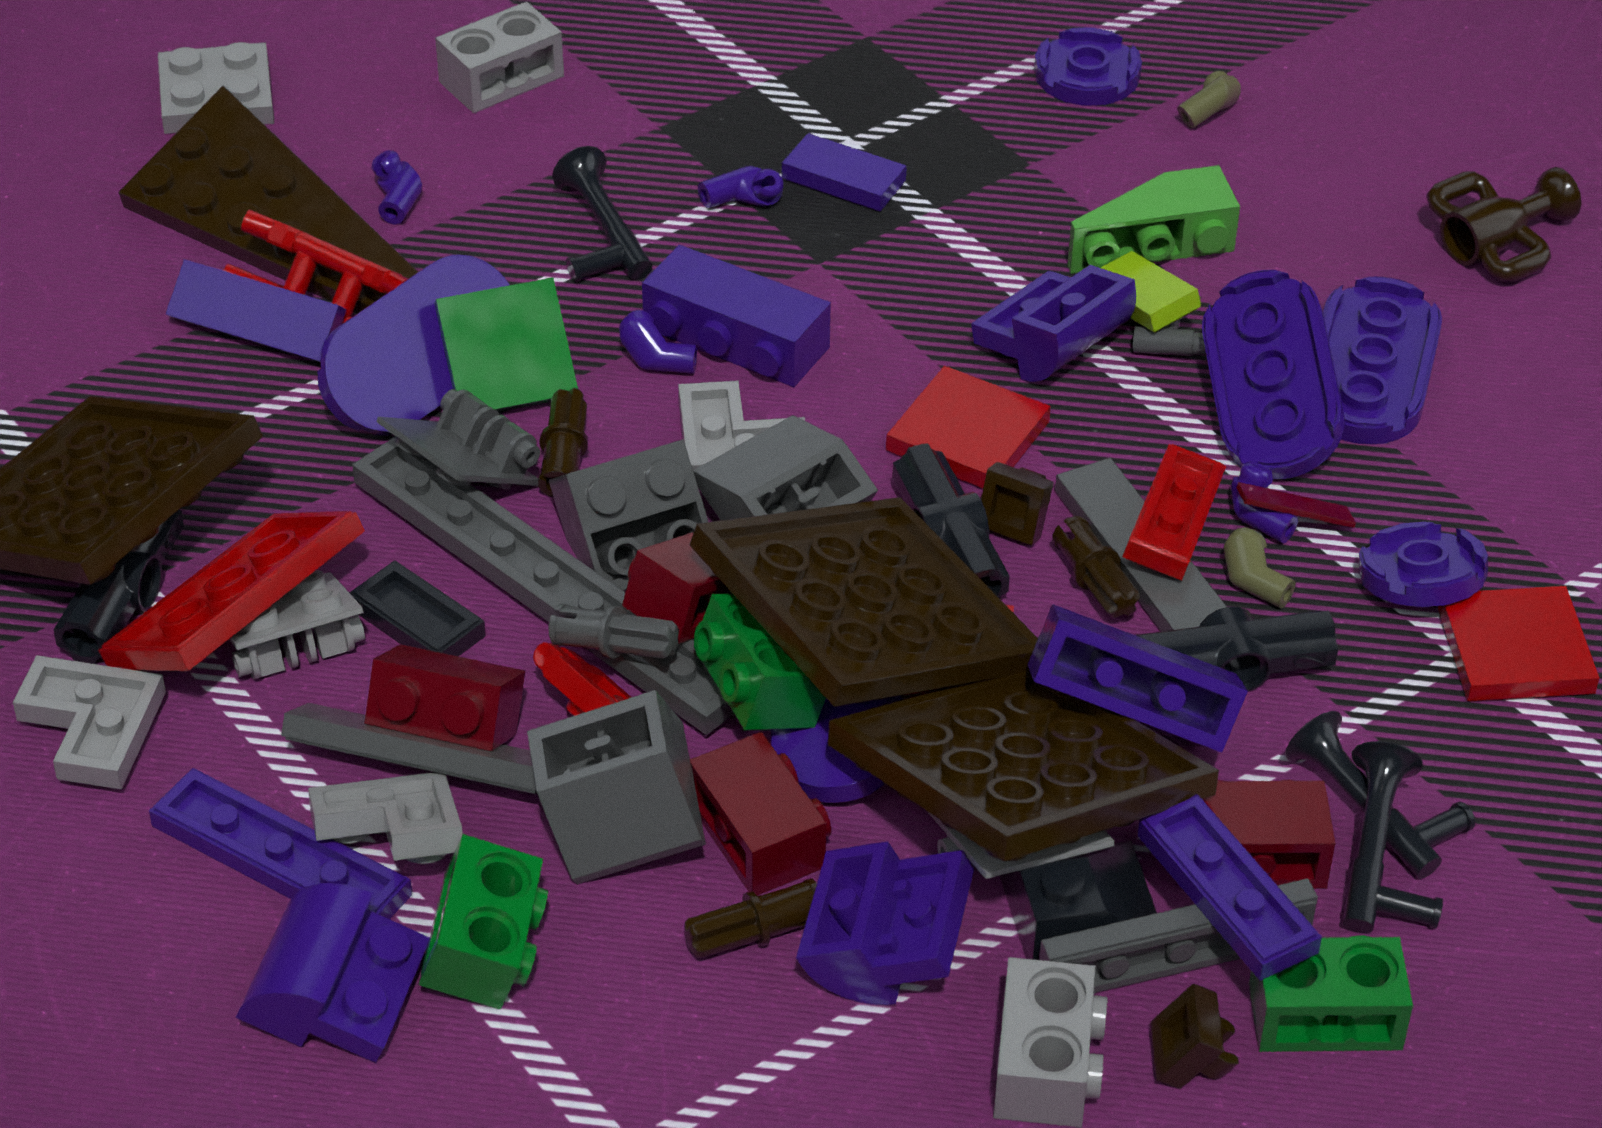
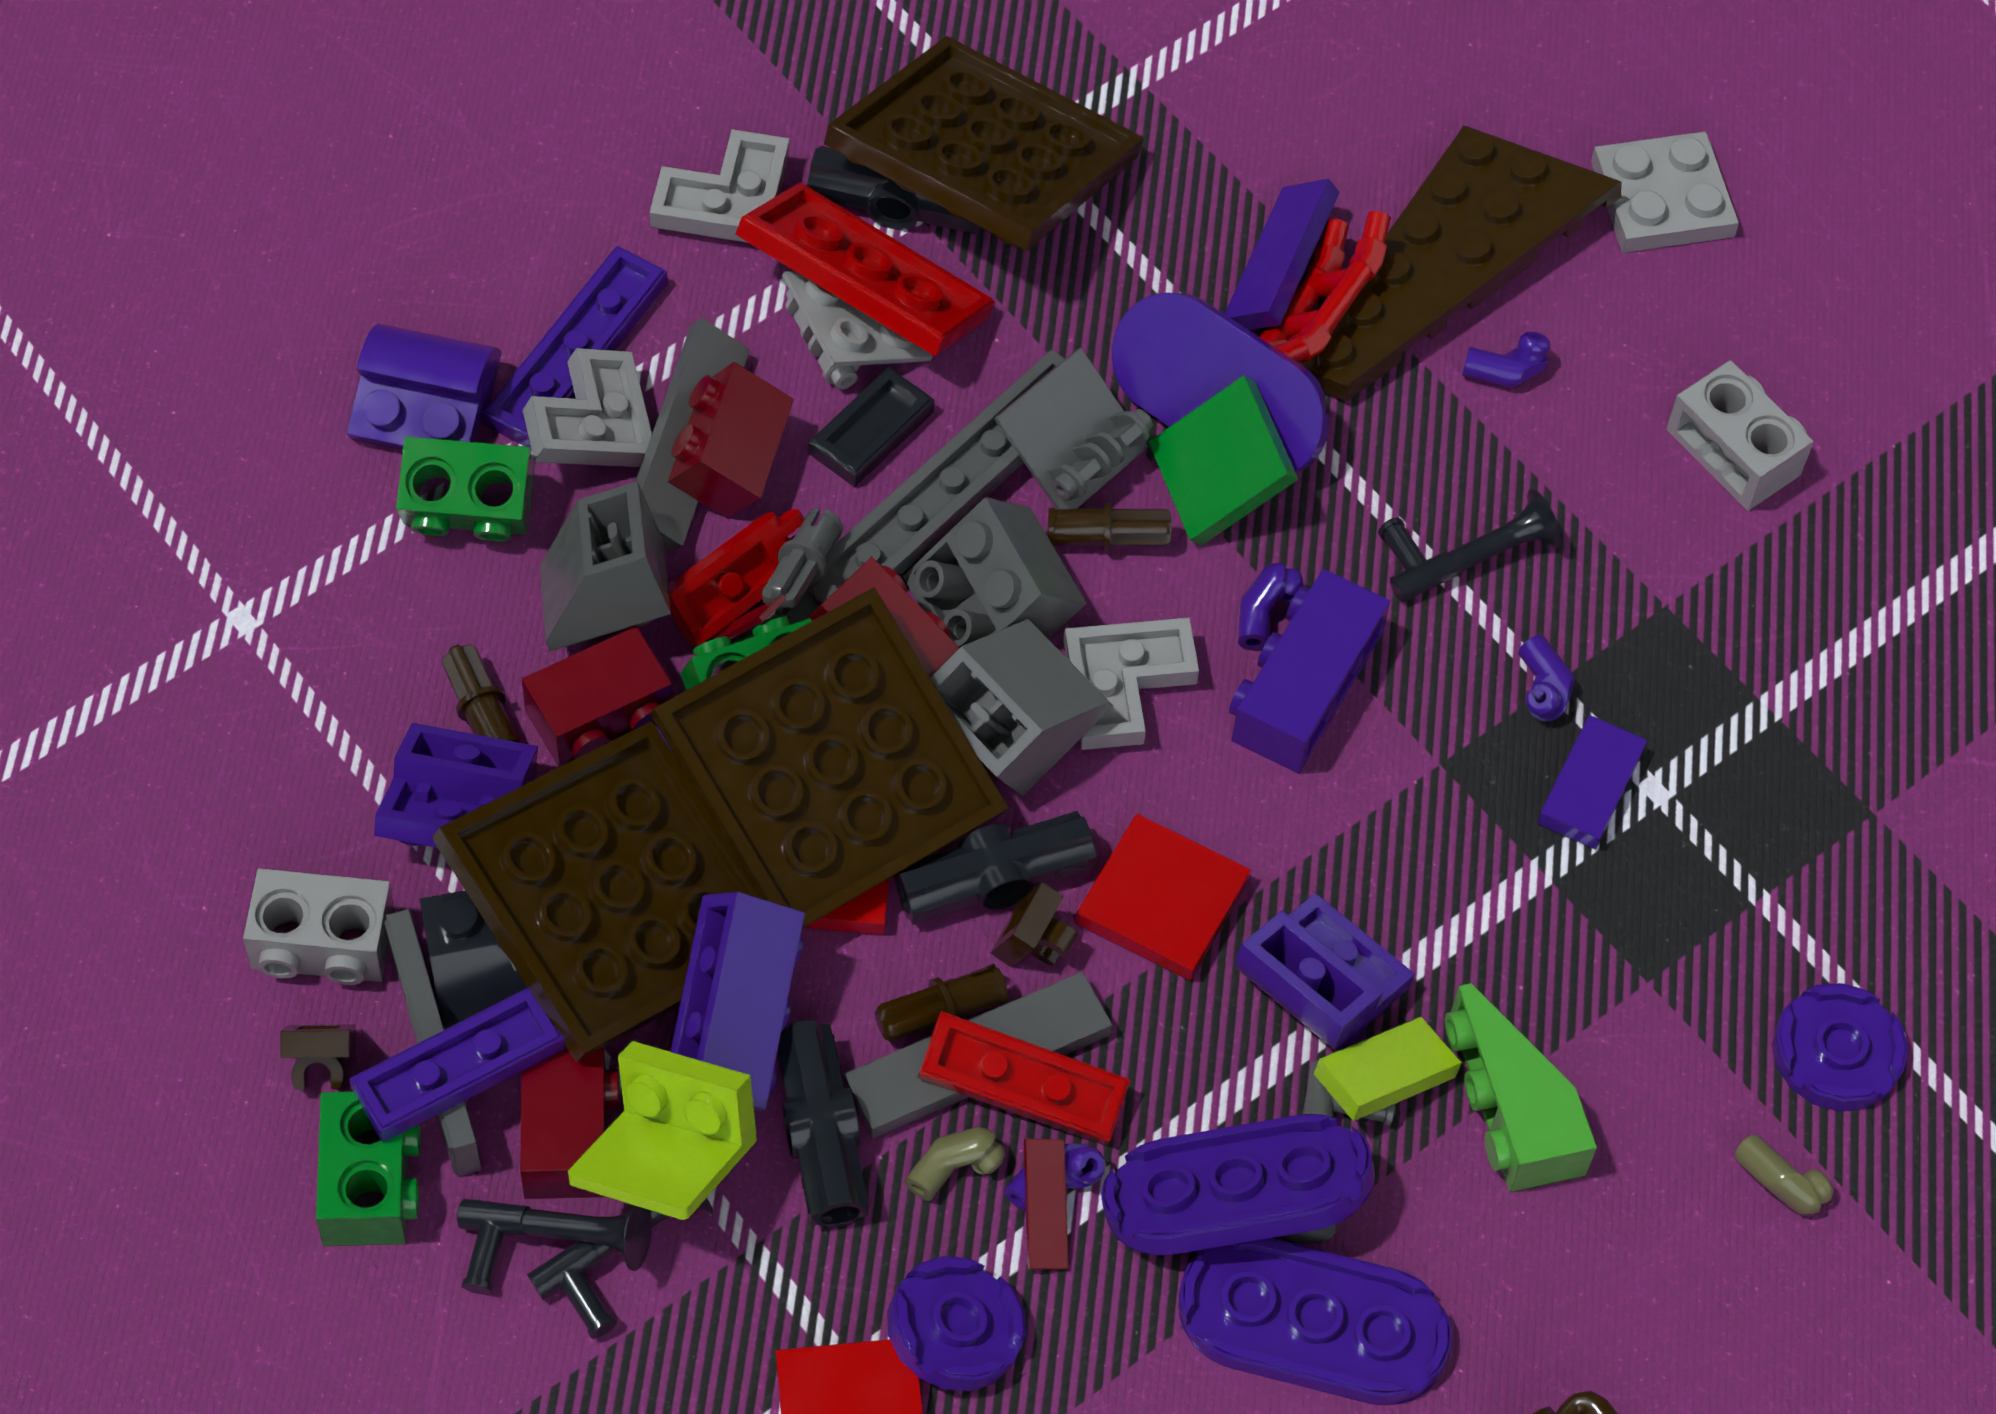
camera: 85 degrees right, 15 degrees up
none -> lime bracket [568,1041,757,1220]
none -> dark red window [711,594,787,640]

